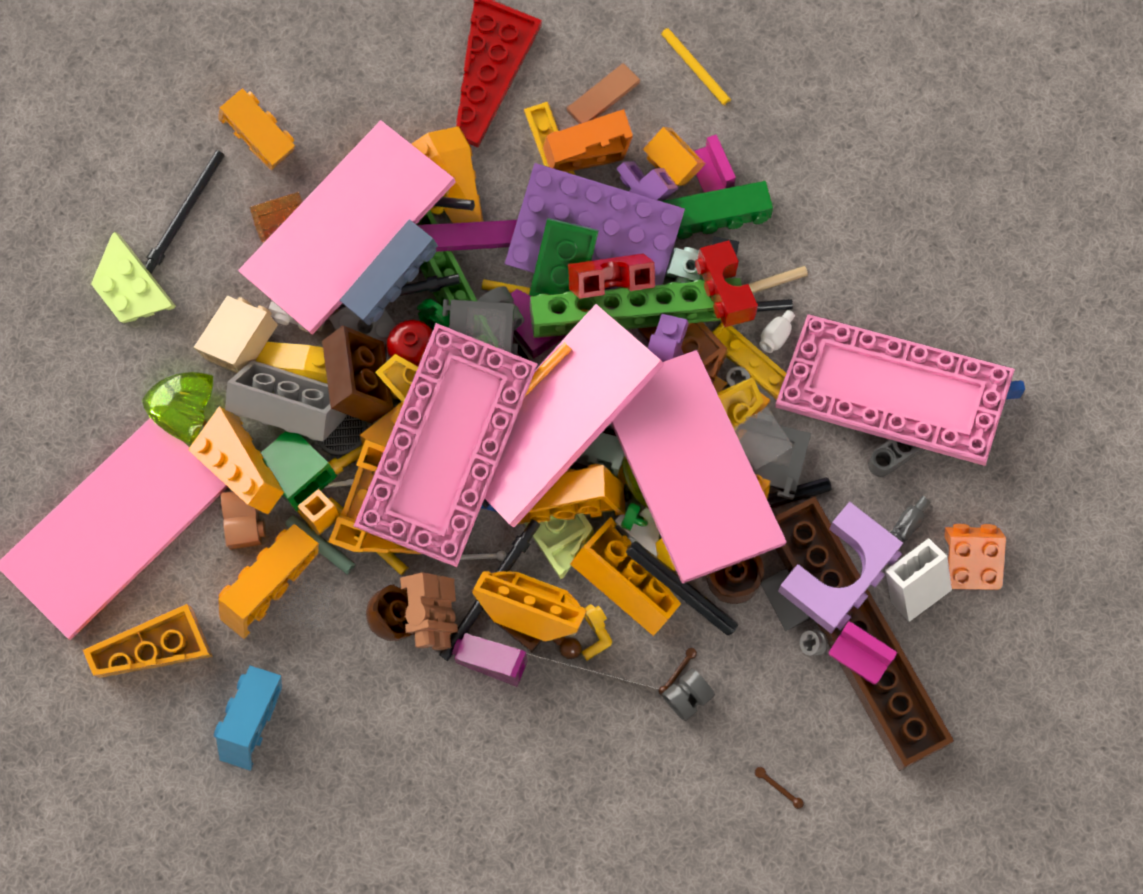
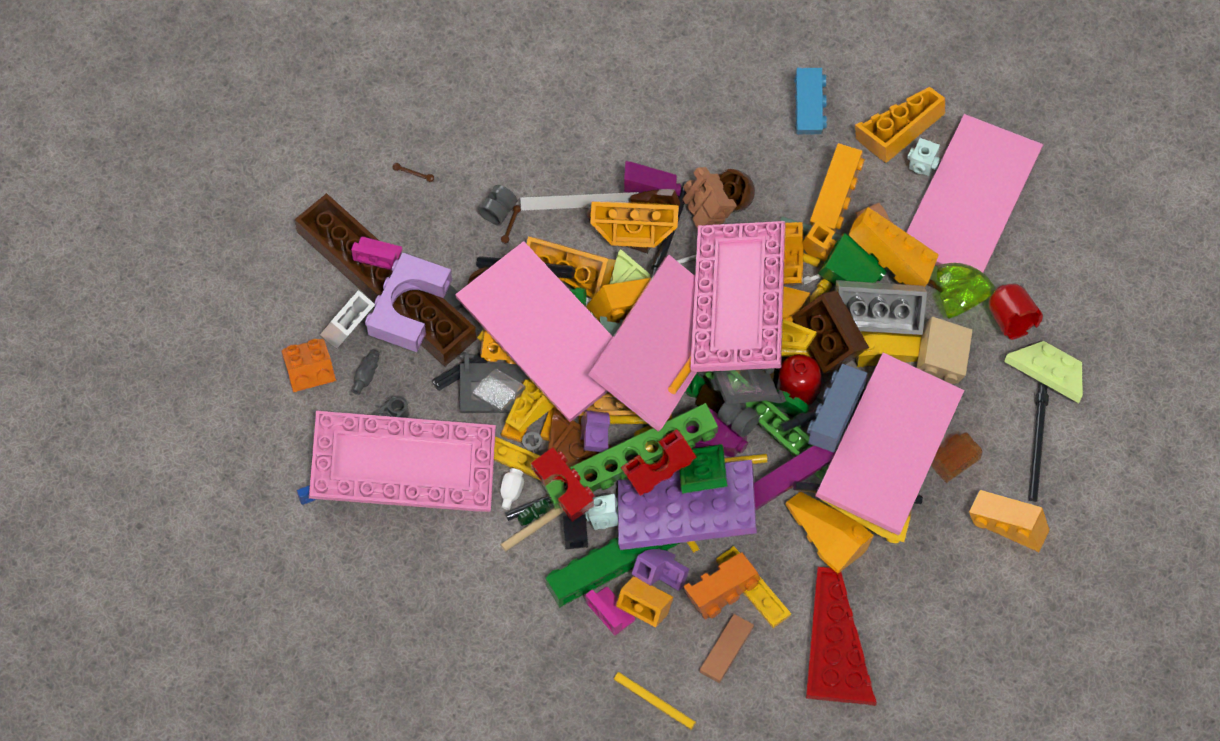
camera: 160 degrees right, 10 degrees down
yellow plate [581,604,612,661] -> none
none -> dark green piece [518,500,552,526]
none -> reddish brown slope [630,189,681,208]
none -> light aqua brick [907,138,940,176]
none -> red cylinder [989,283,1043,340]

